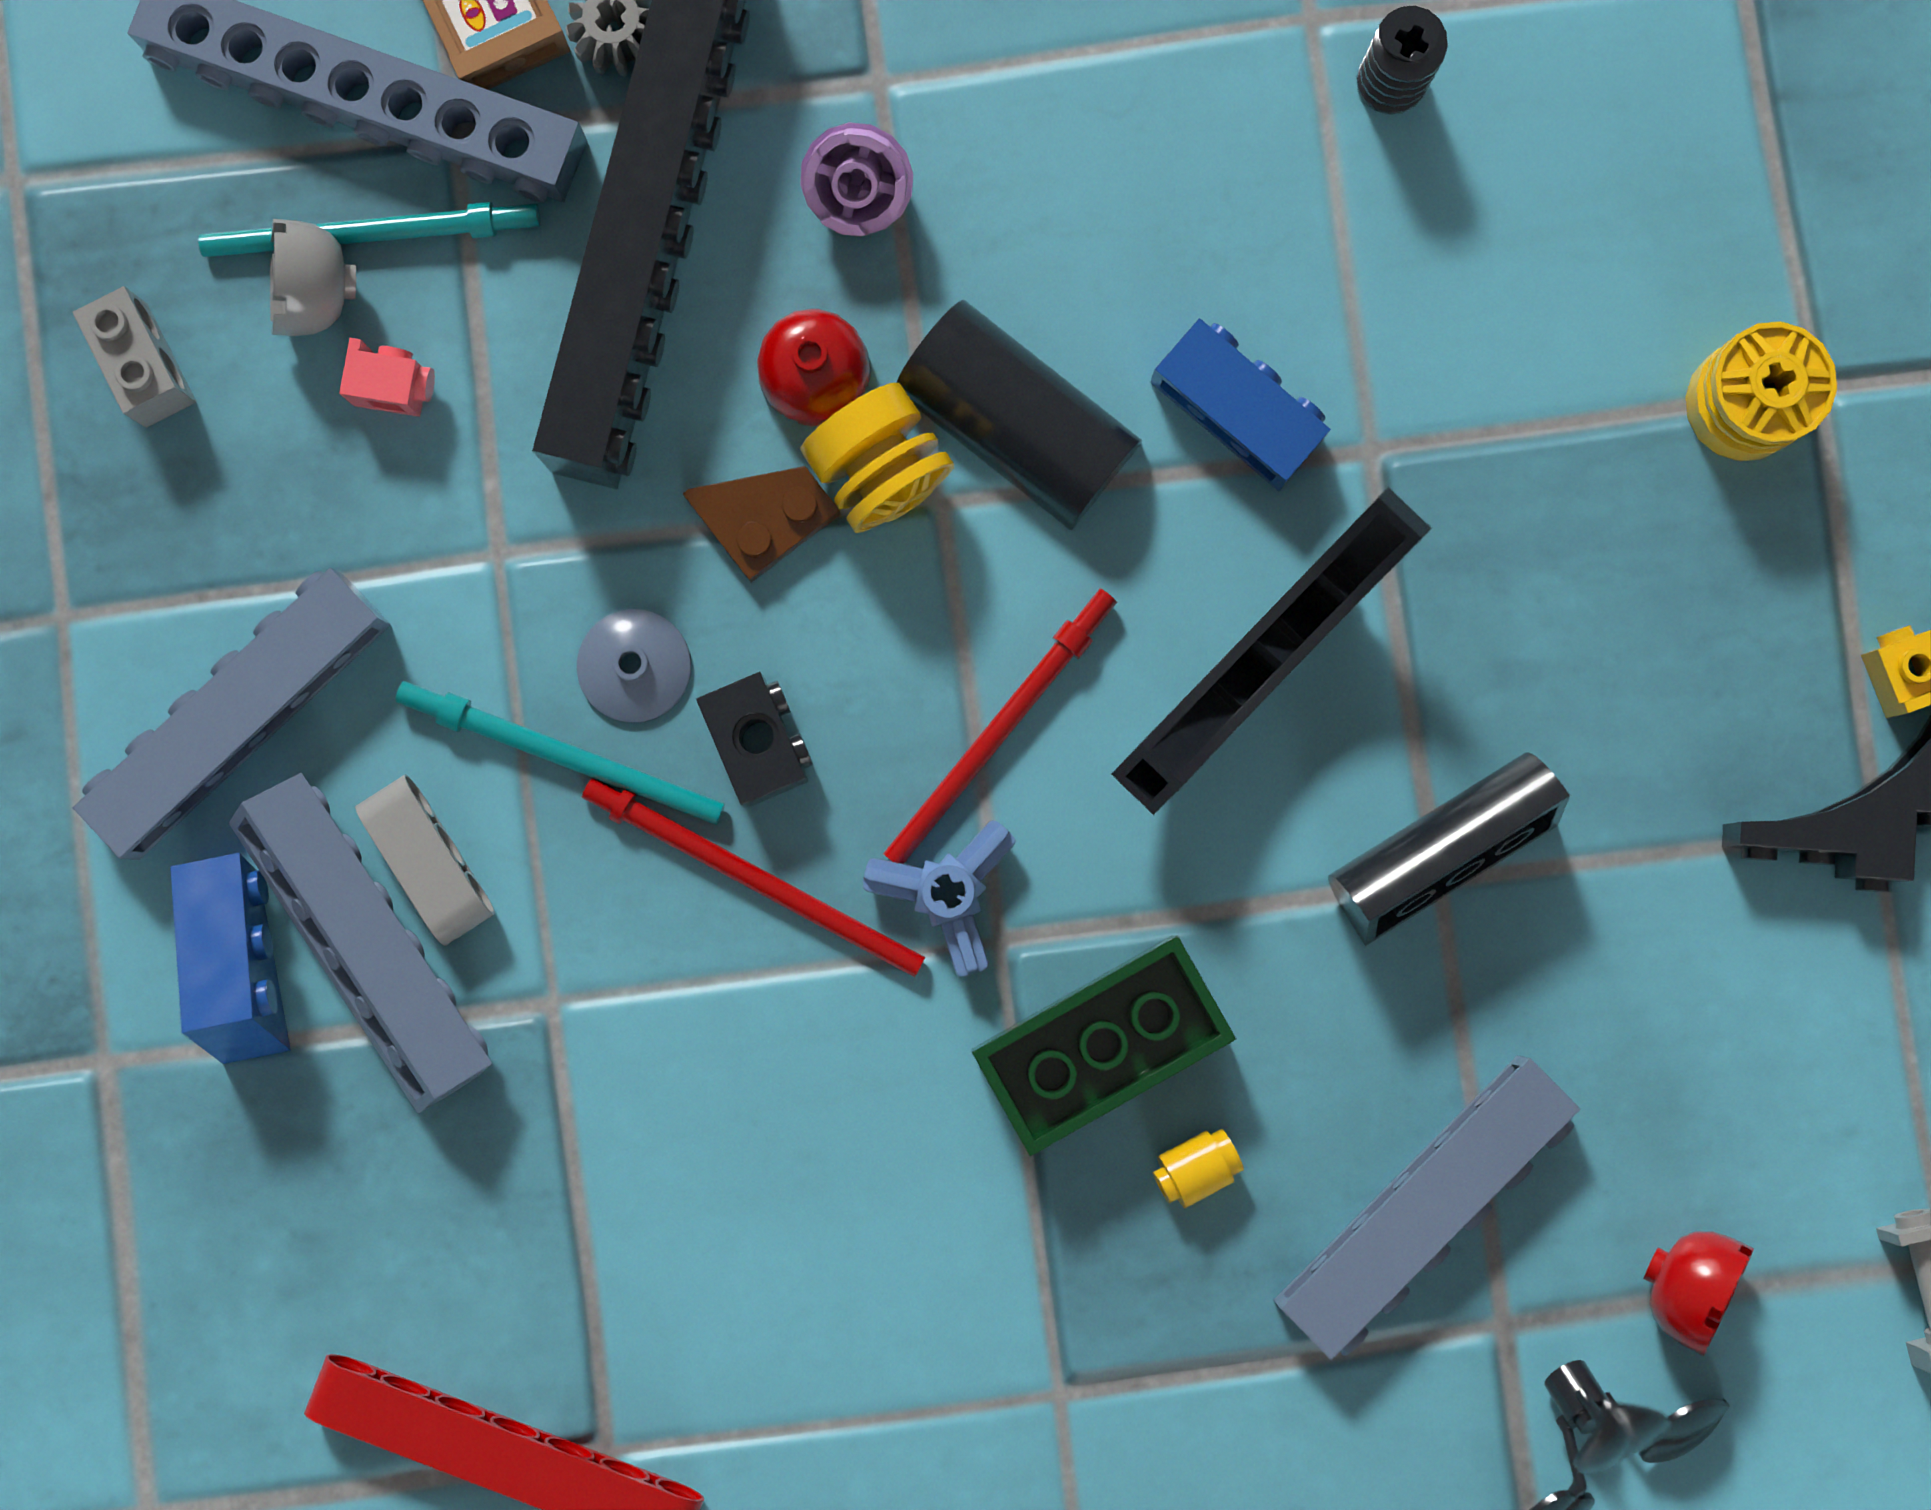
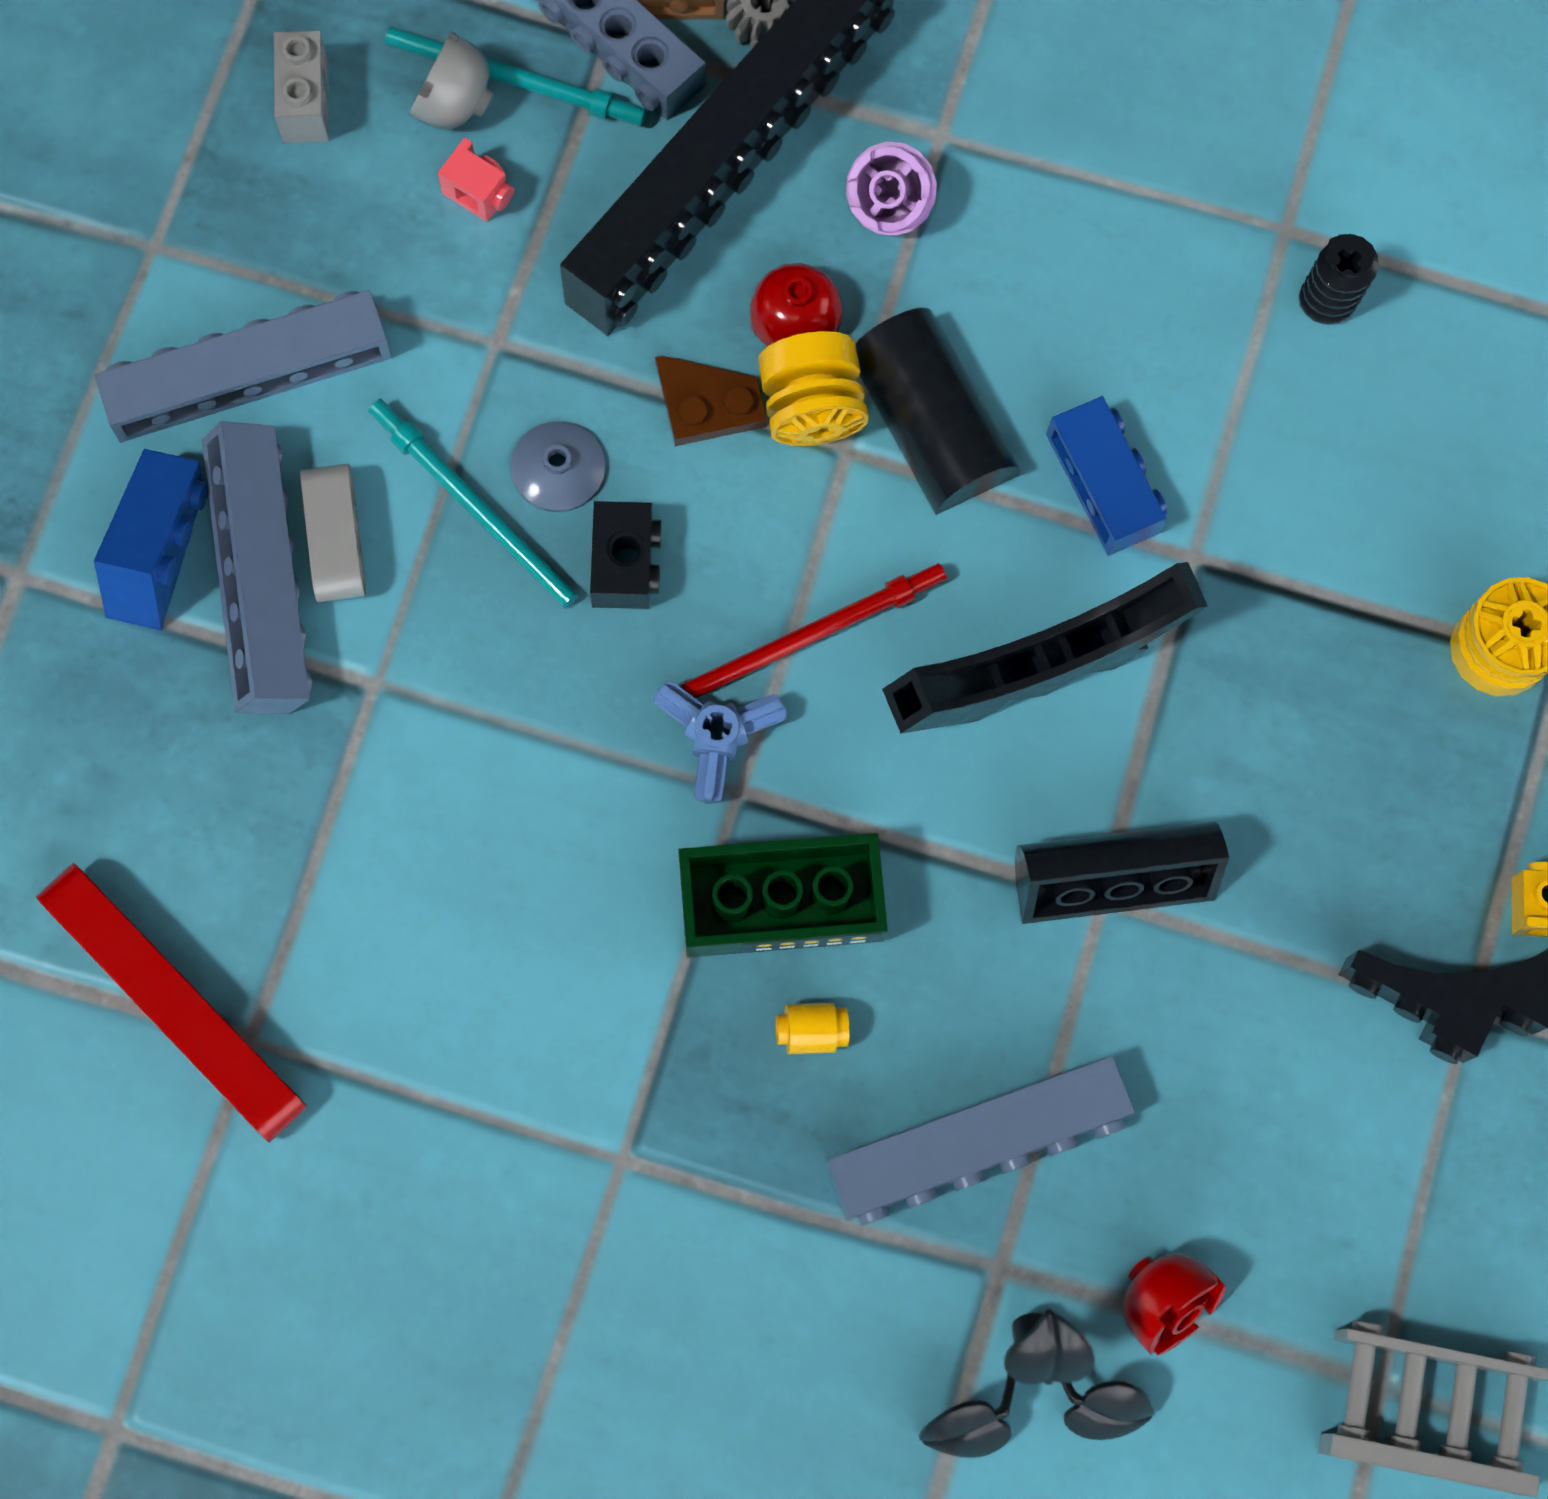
camera: 20 degrees right, 10 degrees down
red bar [582,778,926,978] -> none

